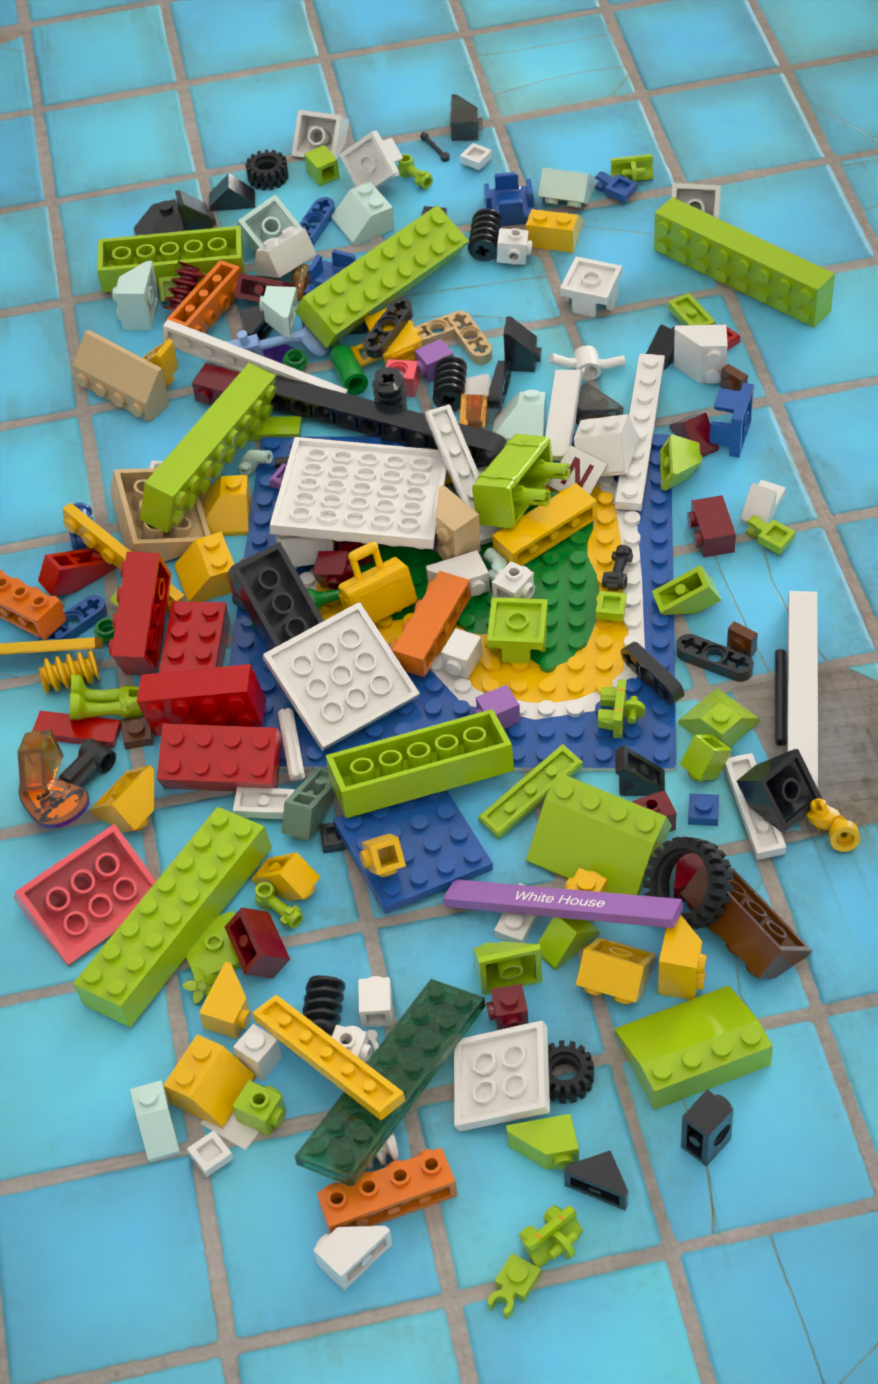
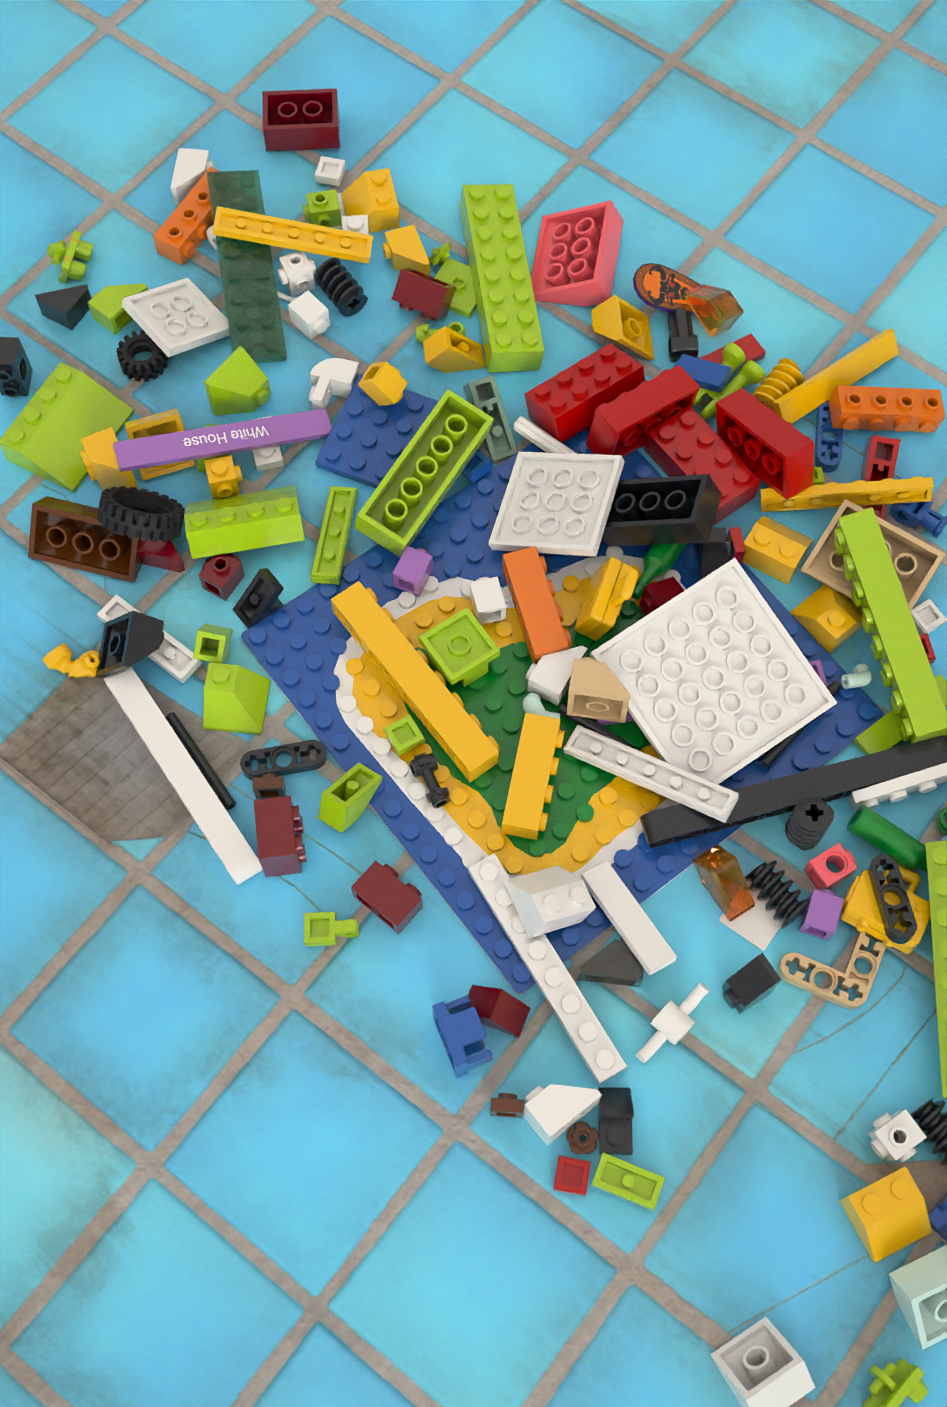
camera: 135 degrees right, 15 degrees up
light aqua slope [130,1080,181,1163] -> none
white plate [233,787,295,819] -> none
lime piece [472,434,570,528] -> none
dark red brick [486,984,529,1030] -> none
black beam [488,360,512,409] -> none
lime plate [488,1253,541,1319] -> none
light aqua slope [492,390,546,441] -> none
white brick [492,561,535,599] -> none
white sticker [548,445,607,495] -> none
white panel [560,257,622,317] -> none
blue plate [595,171,638,203] -> none
lime hips [598,679,646,738] -> none
black beam [621,641,684,705] -> none
lime brick [654,197,835,328] -> none
lime slope [659,434,702,491] -> none
blue plate [688,793,719,826] -> none
white slope [740,480,786,526] -> none
none -> dark red brick [253,796,307,877]
none -> dark red brick [262,88,340,151]
none -> white brick [309,358,360,410]
none -> yellow brick [331,581,500,782]
none -> blue tile [674,354,732,393]

